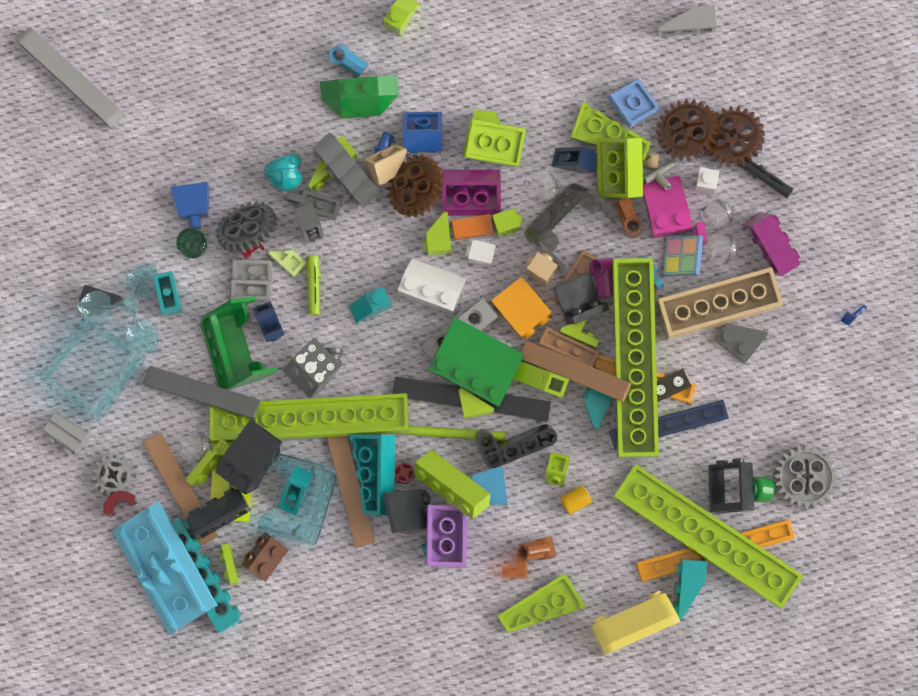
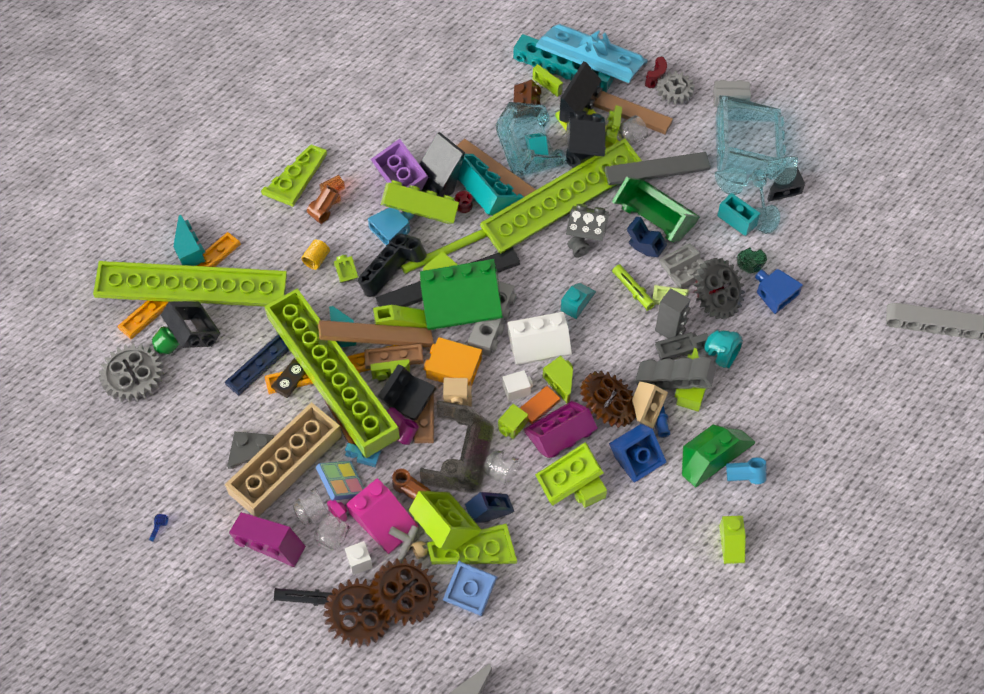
camera: 145 degrees right, 20 degrees down
light yellow windscreen [590,591,680,656] -> none

